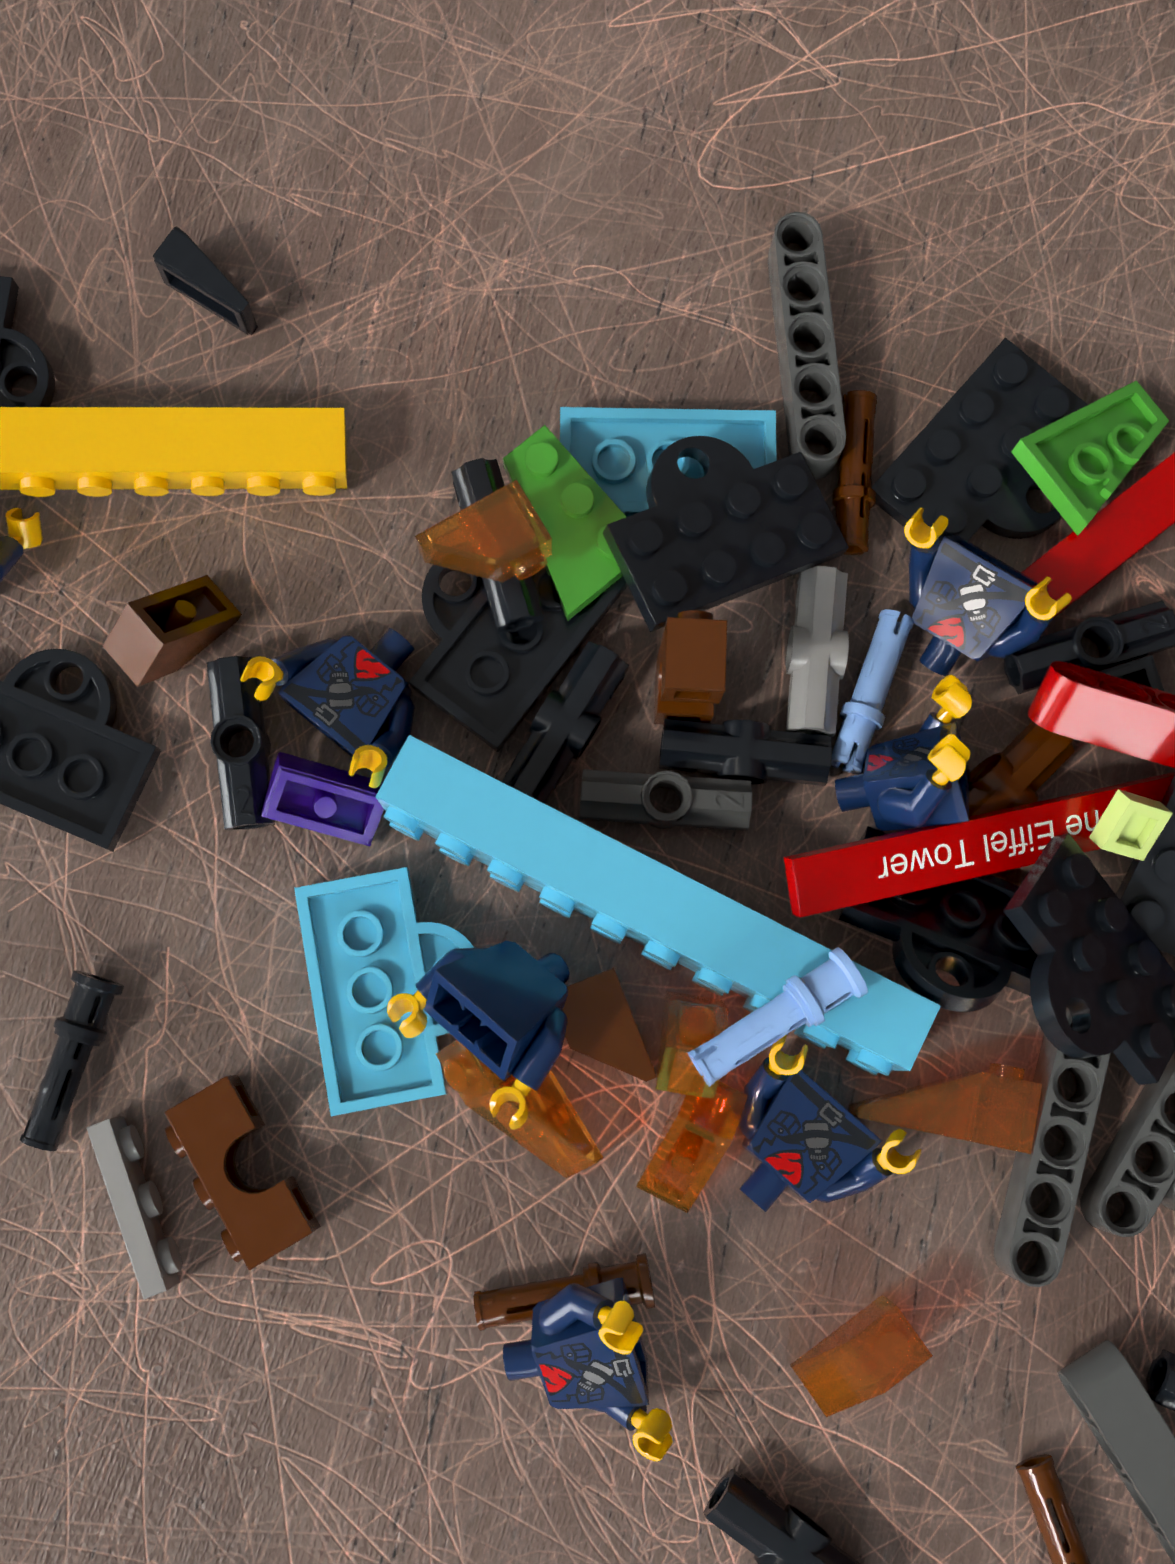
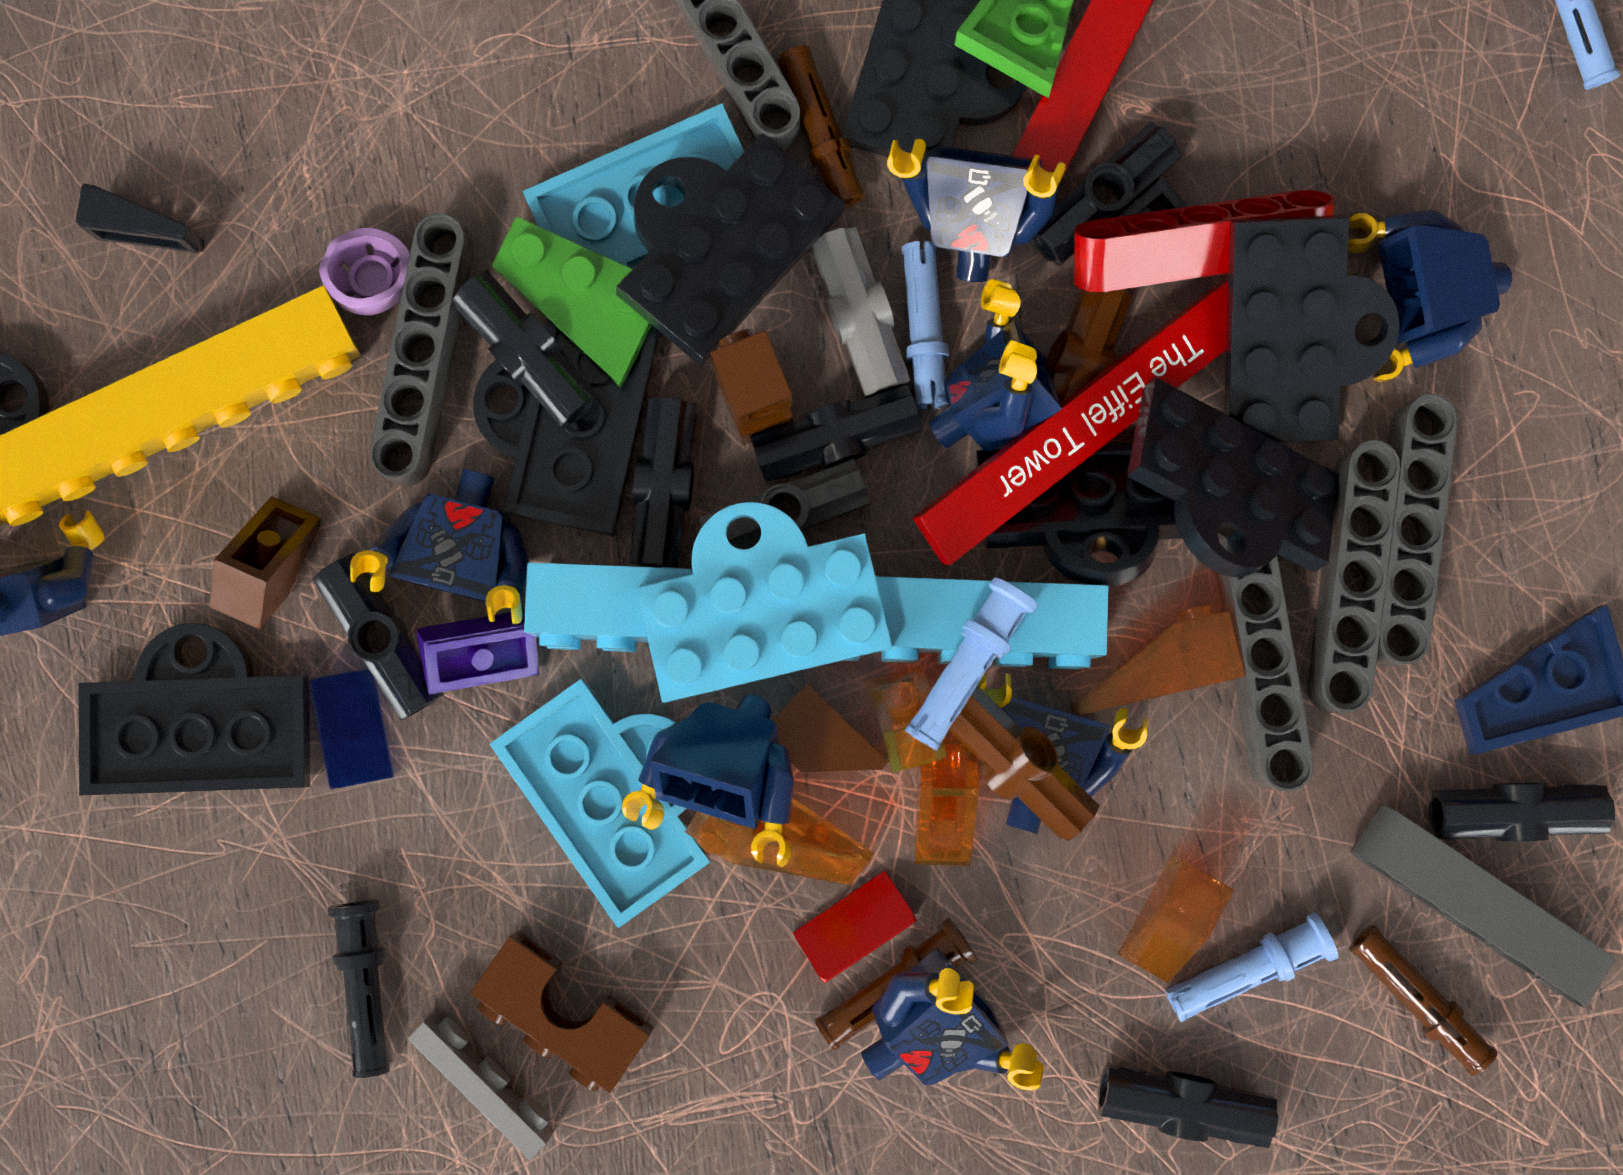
camera: 20 degrees left, 5 degrees up
clear orange slope [415,480,552,583] -> none
yellowish green plate [1089,789,1173,861] -> none
none -> clear blue slope [310,669,394,790]
none -> lavender helmet [319,228,410,316]
none -> dark grey beam [370,213,473,486]
none -> medium azure plate [636,502,892,703]
none -> red slope [792,870,918,984]
none -> reddish brown piece [949,686,1100,841]
none -> light blue pin [1164,912,1339,1022]

